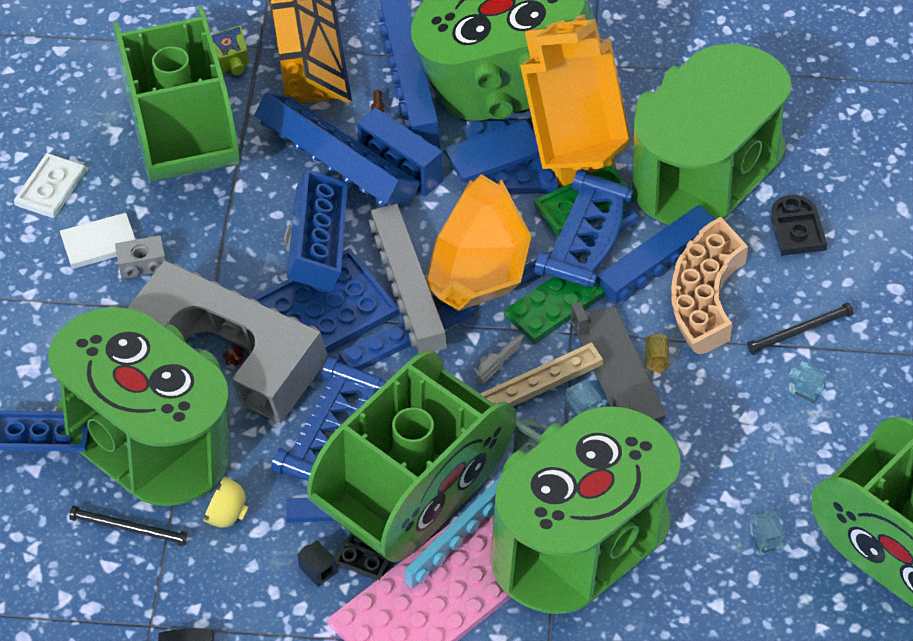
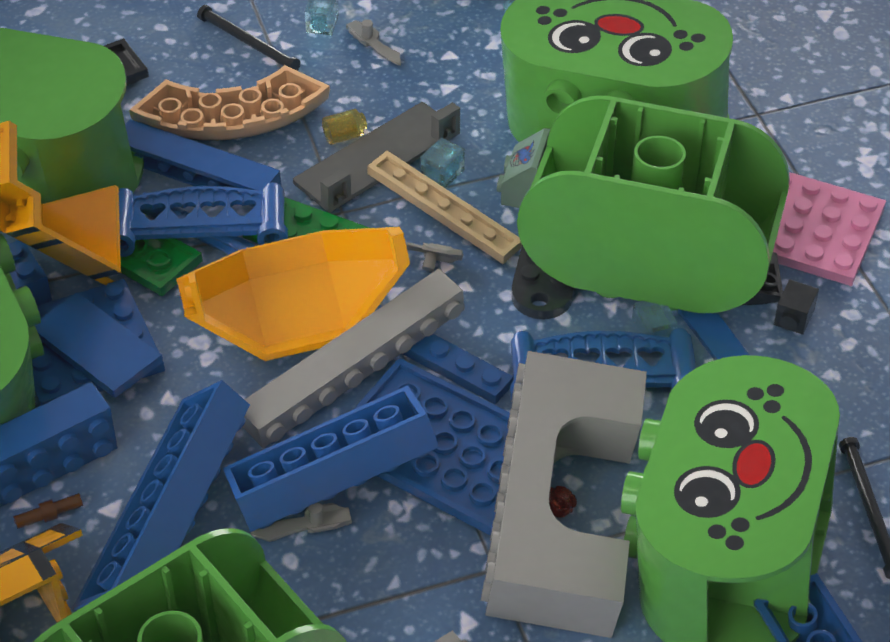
camera: 115 degrees left, 5 degrees down
blue brick [357,108,443,197] -> none
none -> light grey piece [346,20,401,65]

